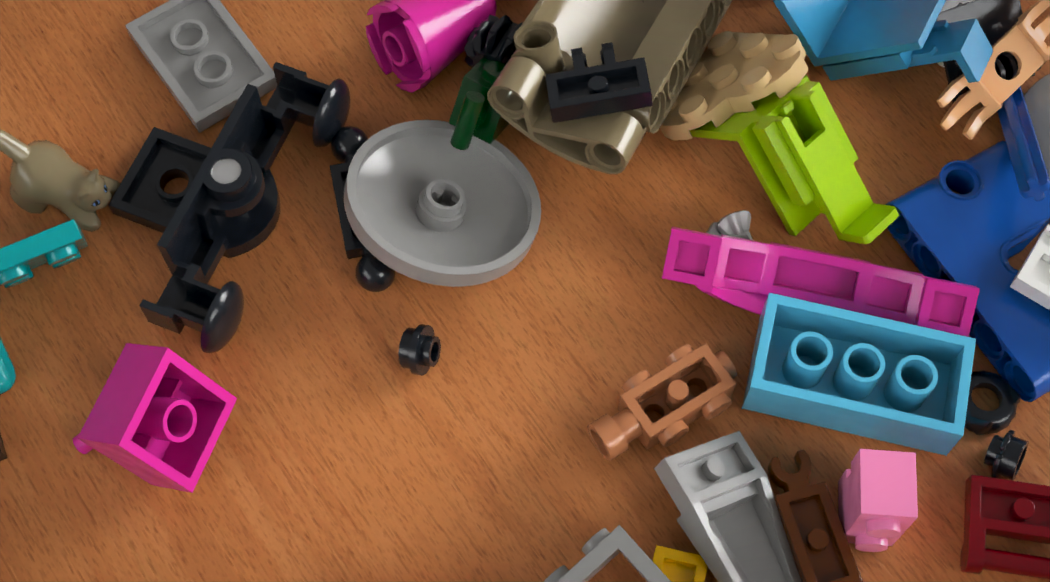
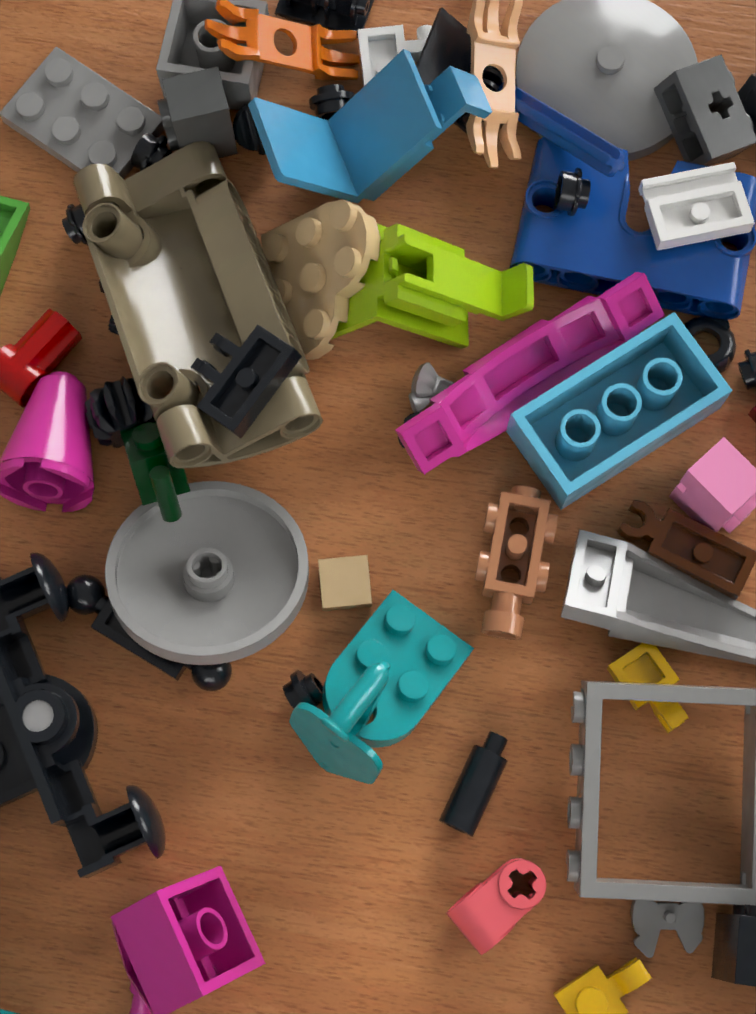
camera: 45 degrees left, 10 degrees up
none -> teal plate [289,590,474,784]
none -> tan tile [318,555,372,611]
none -> black cylinder [439,731,508,837]
none -> black plate [554,168,591,216]

